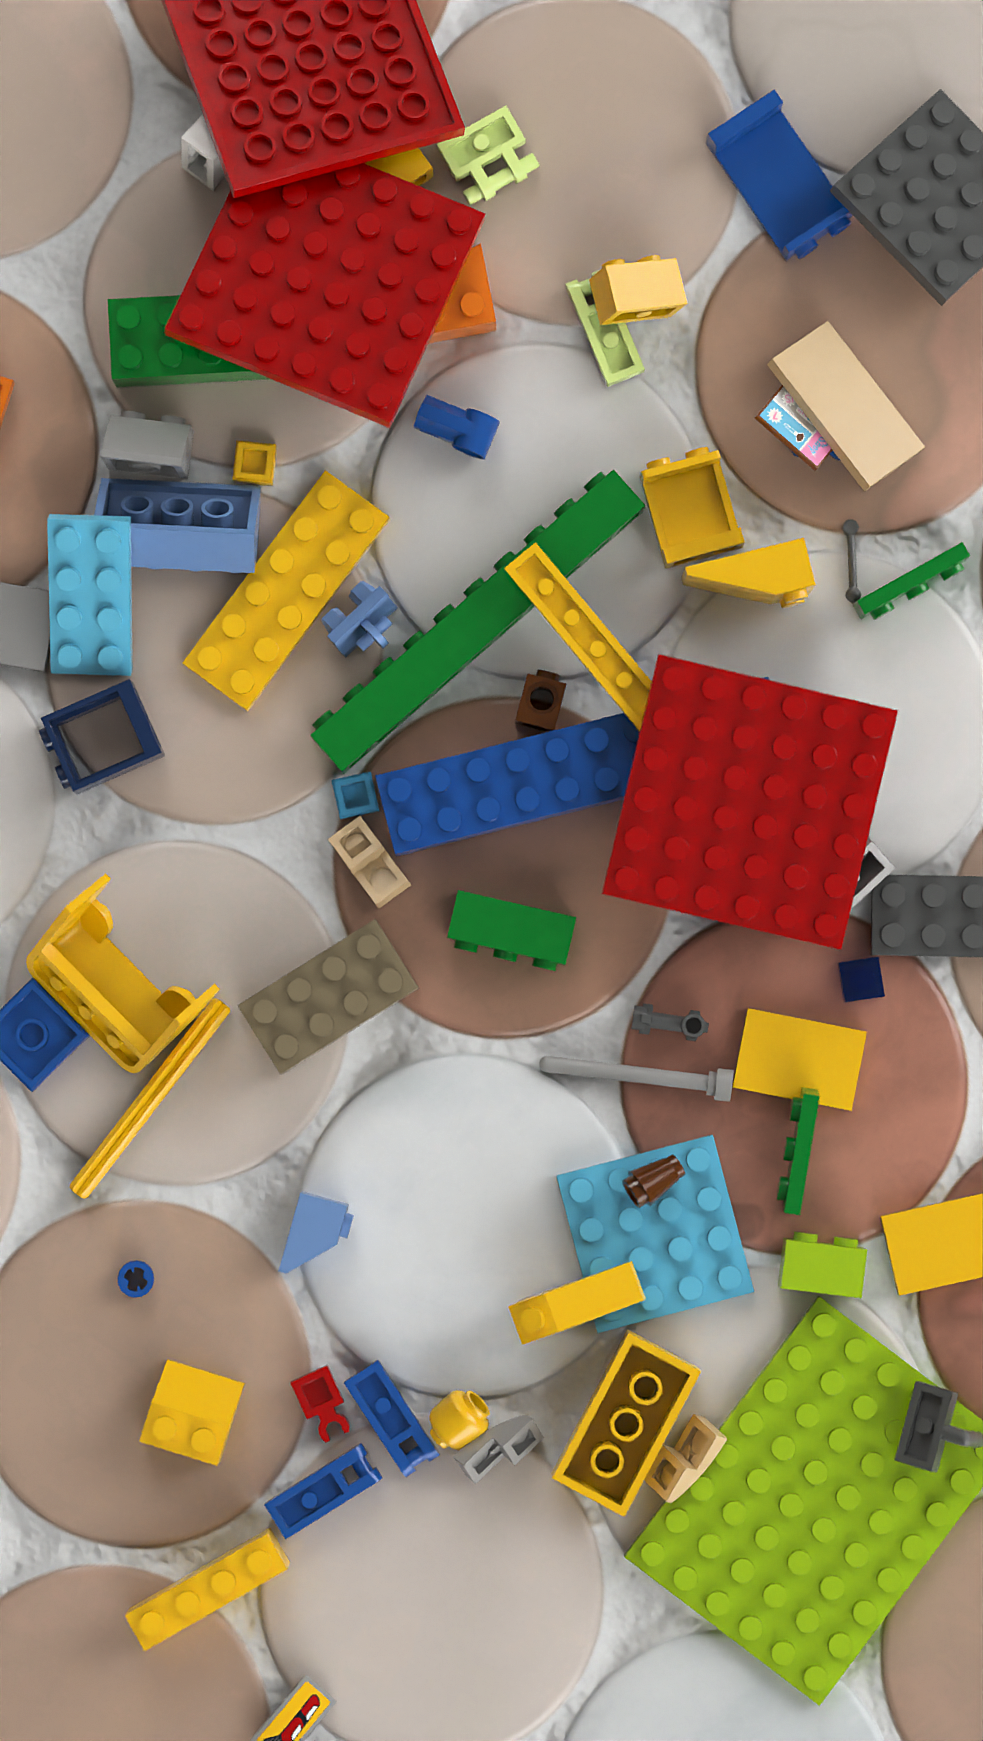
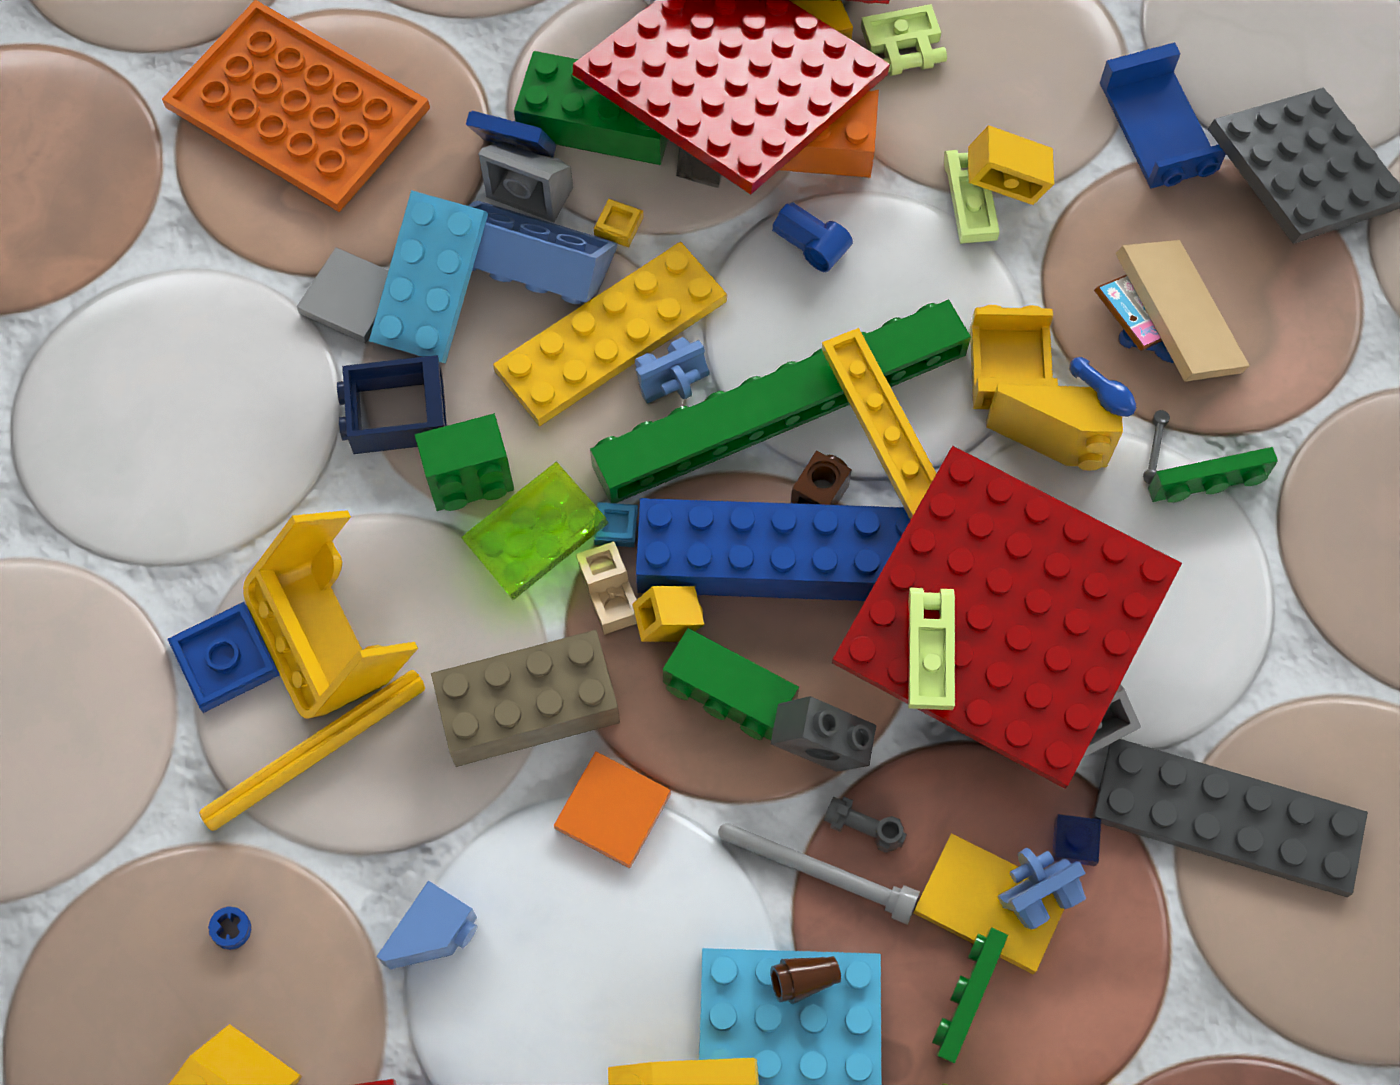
camera: 15 degrees right, 20 degrees down
none -> green brick [414,413,514,511]
none -> clear neon green plate [461,461,609,600]
none -> blue tile [466,111,557,157]
none -> orange tile [554,751,671,868]
none -> yellow brick [632,586,705,642]
none -> dark grey brick [771,696,876,772]
none -> yellowish green plate [908,588,955,710]
none -> medium blue hips [997,848,1086,929]
none -> blue piece [1069,357,1136,417]

